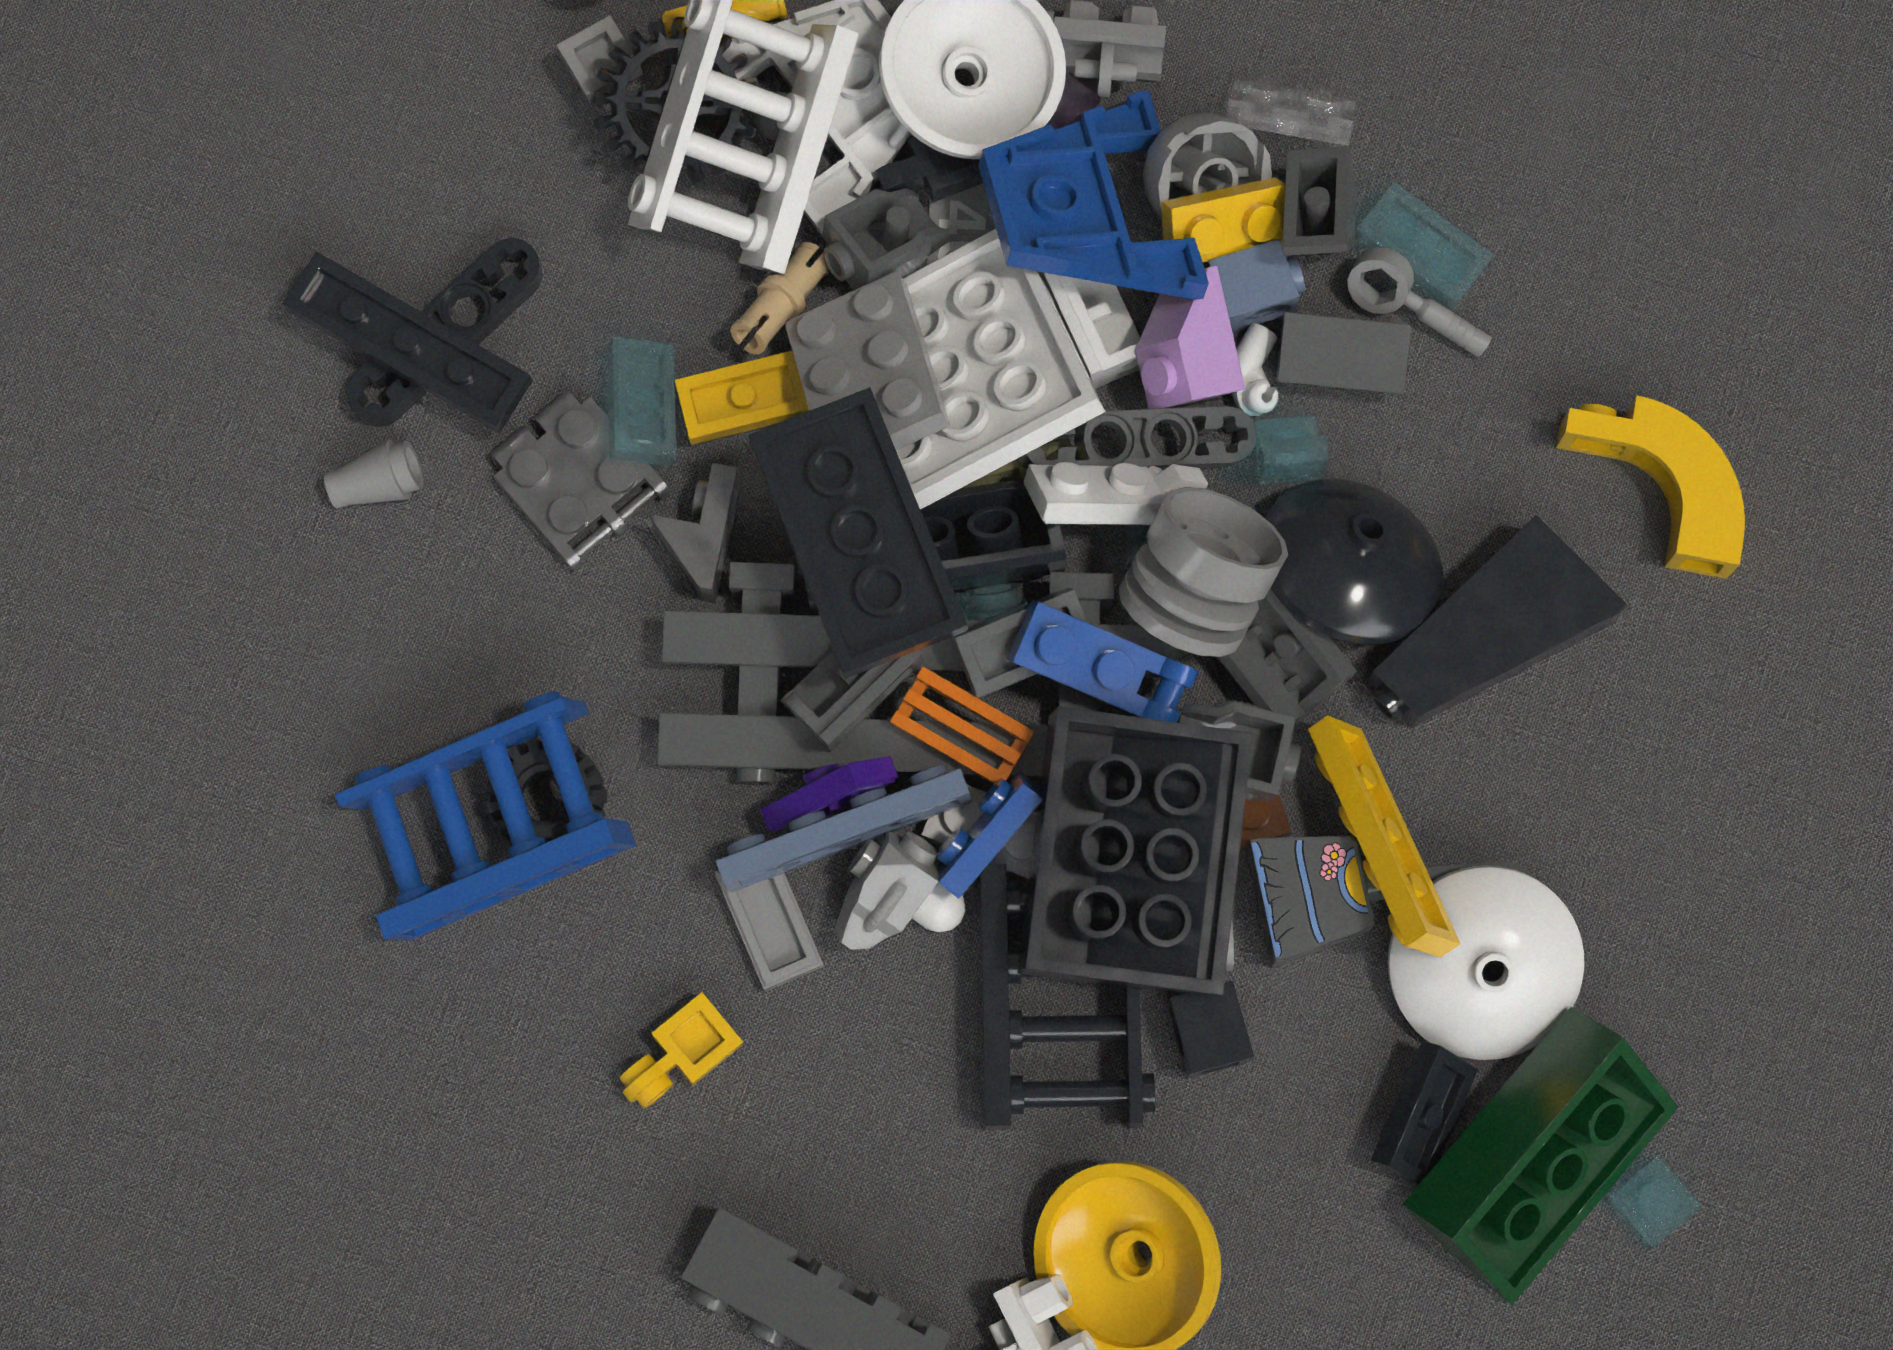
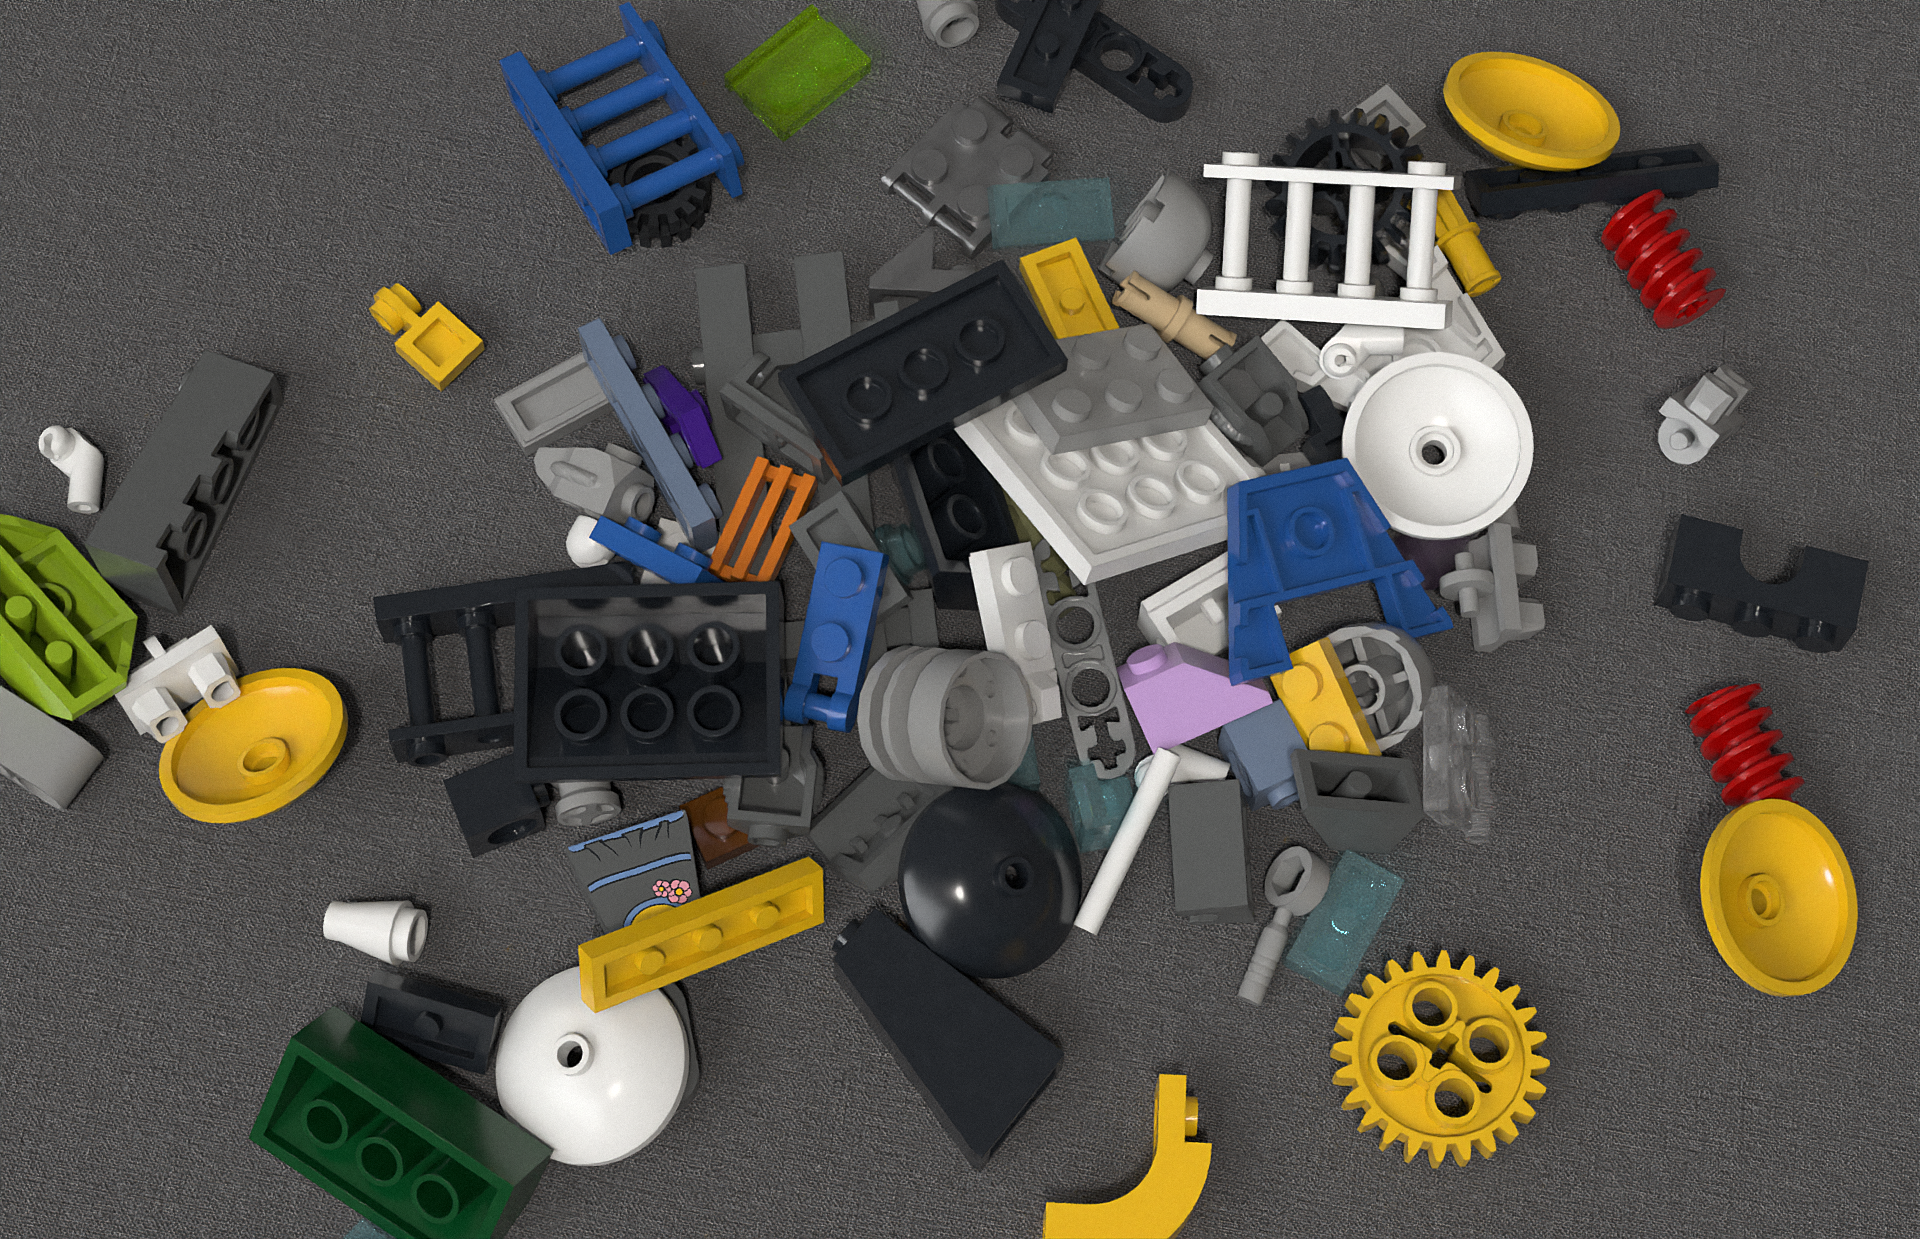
camera: 75 degrees right, 10 degrees down
none -> white cone [323,900,428,966]
none -> clear neon green plate [724,4,871,143]
none -> white bar [1073,747,1182,936]
none -> light grey cylinder [1098,170,1214,292]
none -> white arm [1319,324,1404,380]
none -> yellow gear [1330,950,1550,1169]

